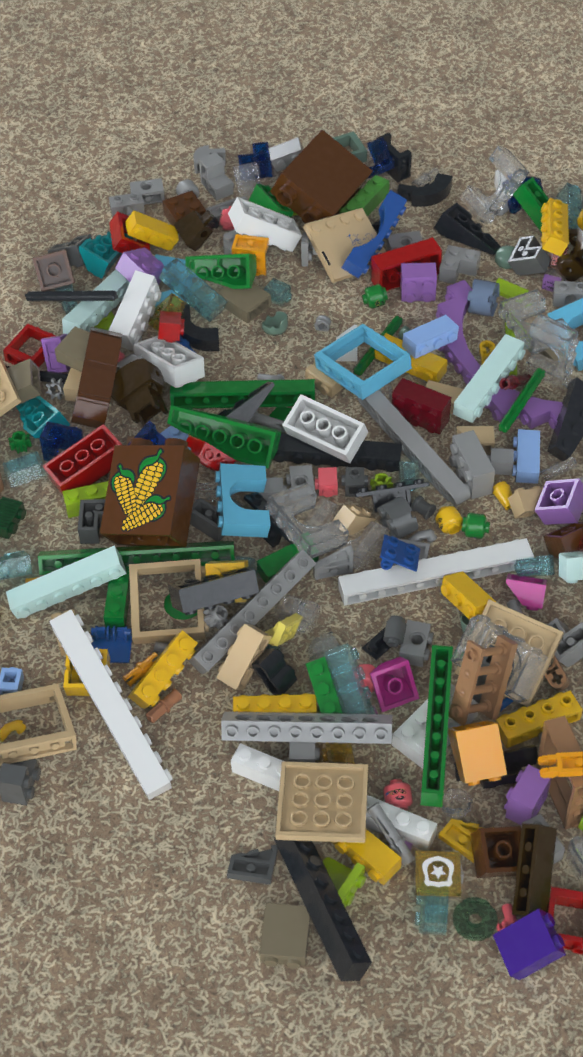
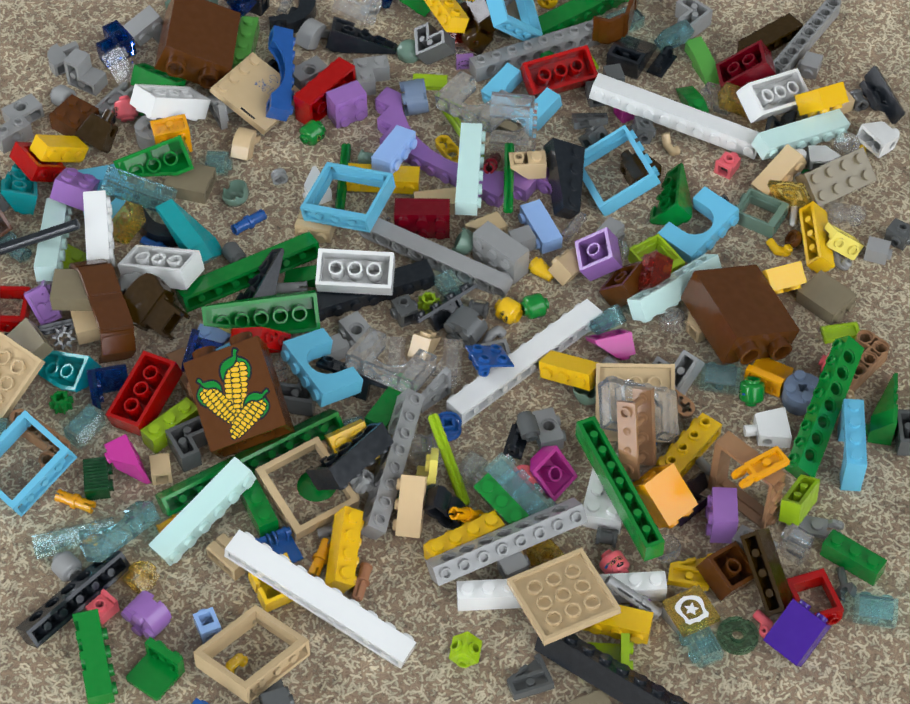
camera: 30 degrees left, 0 degrees up
red brick [158,311,184,343] -> none
light grey arm [257,373,285,380] -> none
coral brick [314,467,338,497] -> none
none -> dark pink slope [104,434,151,484]
none -> tan brick [149,453,173,485]
none -> teal wedge [155,199,222,264]
none -> dark grey brick [221,242,246,264]
none -> tan brick [230,127,261,160]
none -> blue pin [231,209,267,236]
none -> light grey brick [295,18,330,50]
none -> lime axle [428,413,470,506]
none -> blue wheel [438,411,462,441]
none -> light orange pin [449,507,484,523]
none -> lime brick [449,631,482,668]
none -> sand green hair [452,228,473,255]
none -> tan slope [509,150,547,179]
none -> dark grey bush [595,527,619,548]

